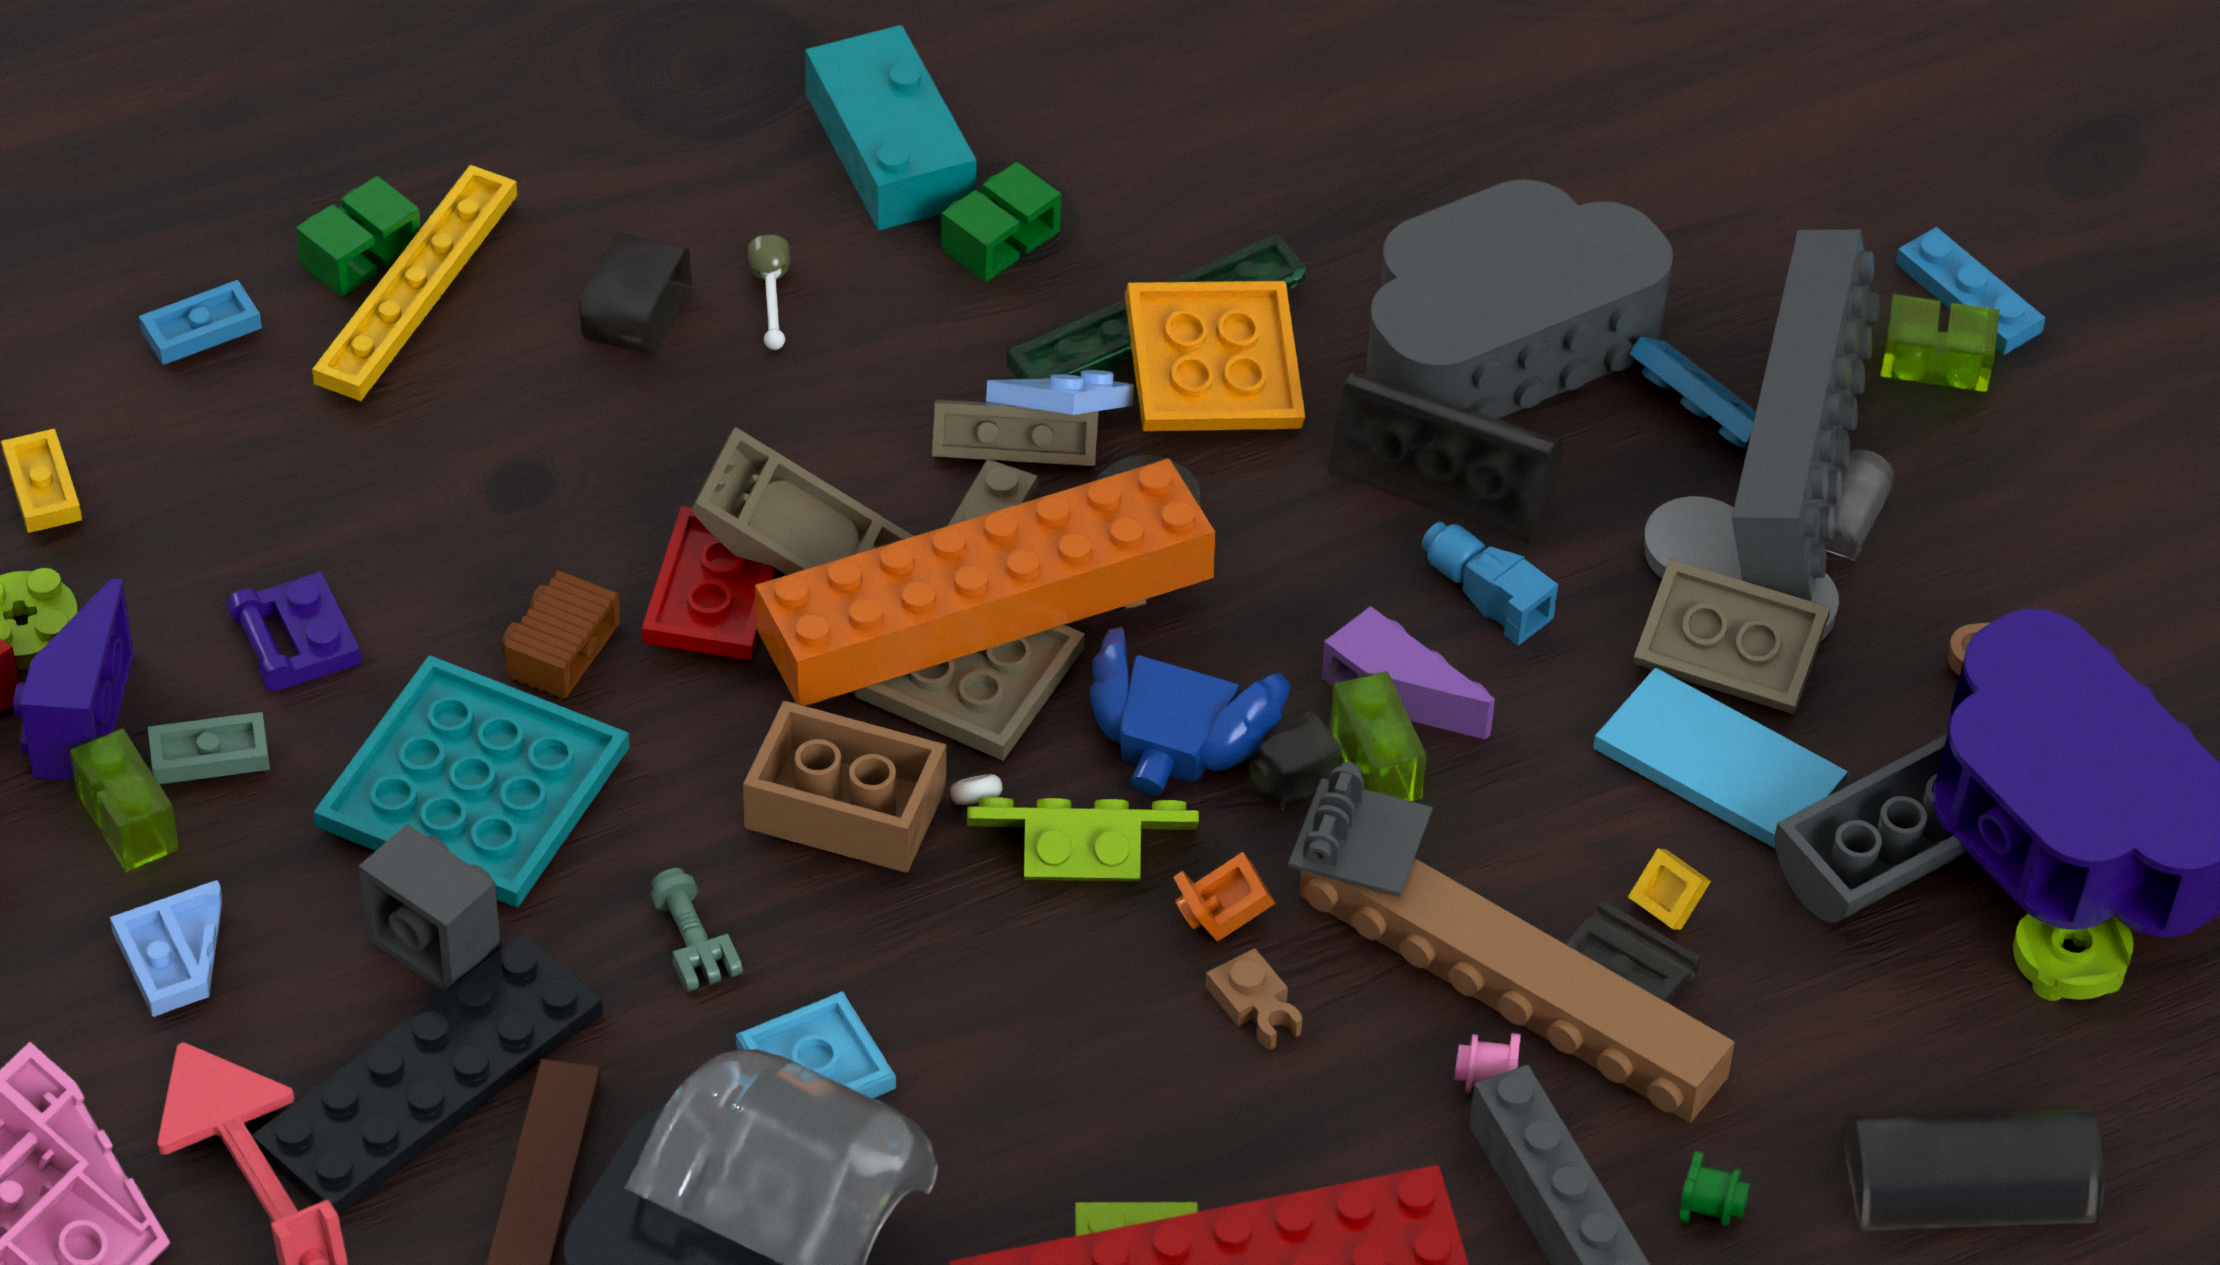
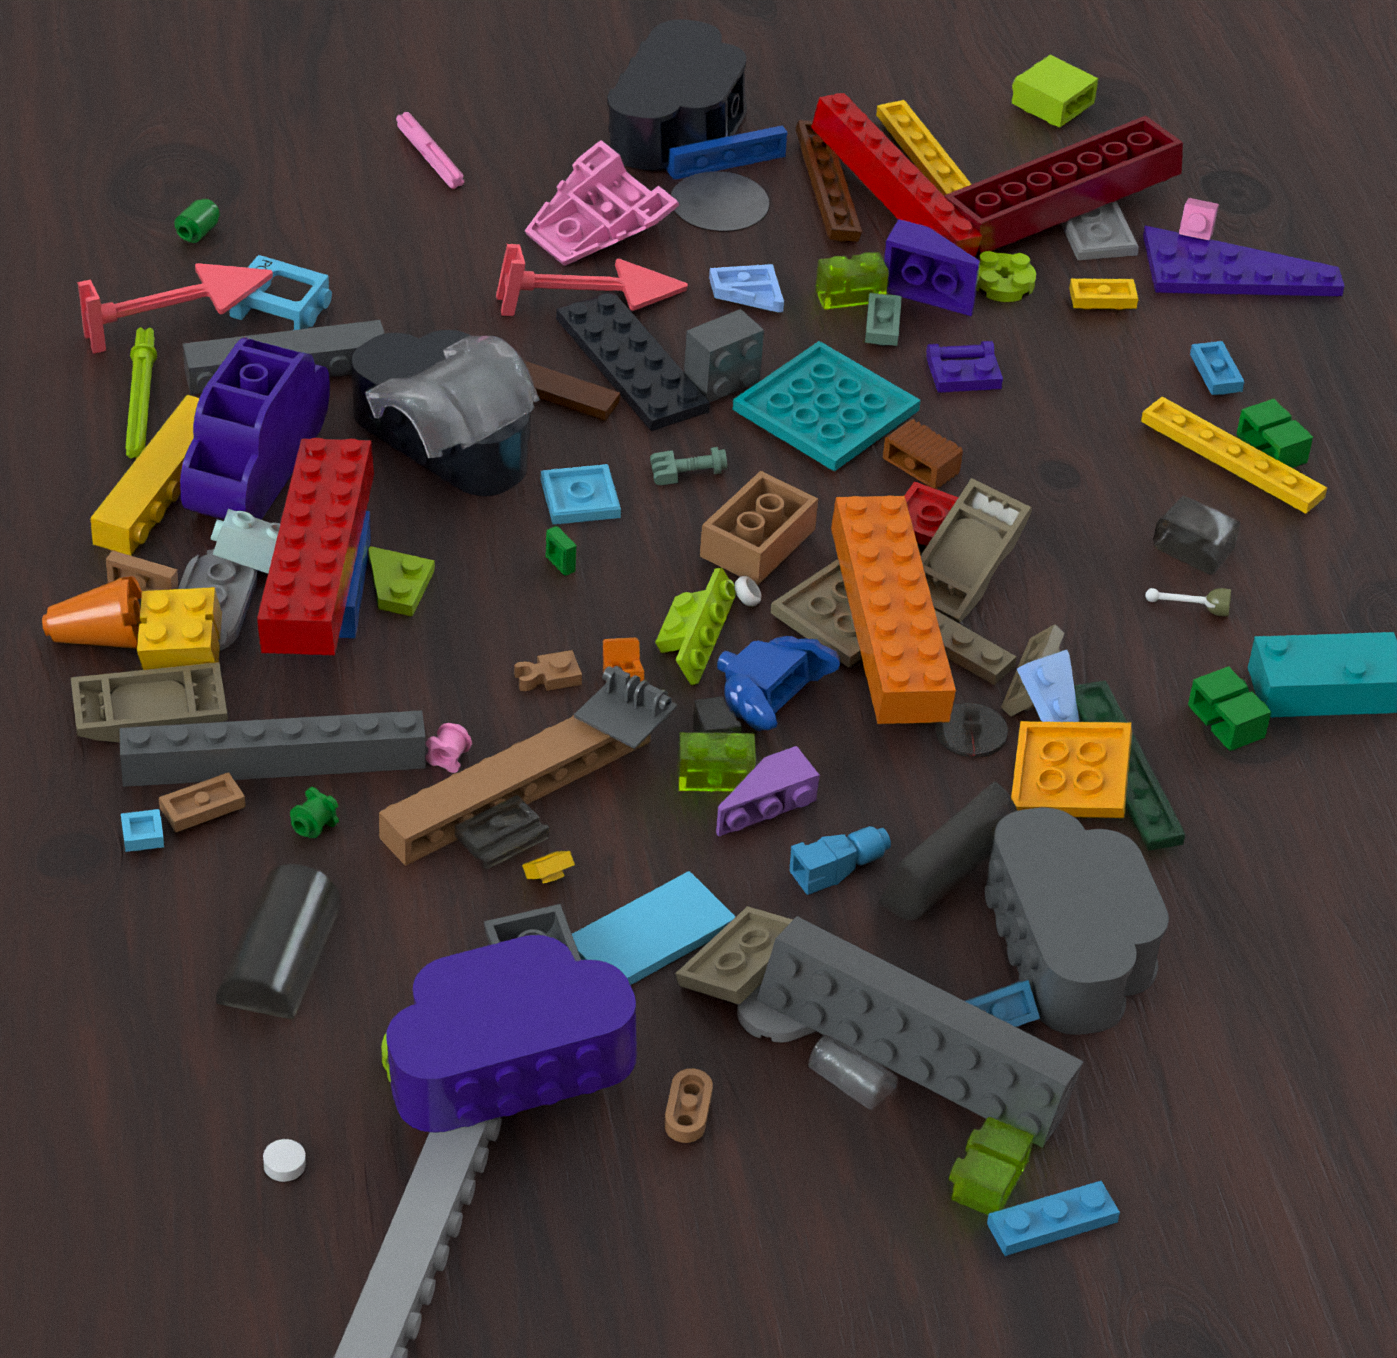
camera: 105 degrees right, 5 degrees down
none -> green tile [545,526,576,576]

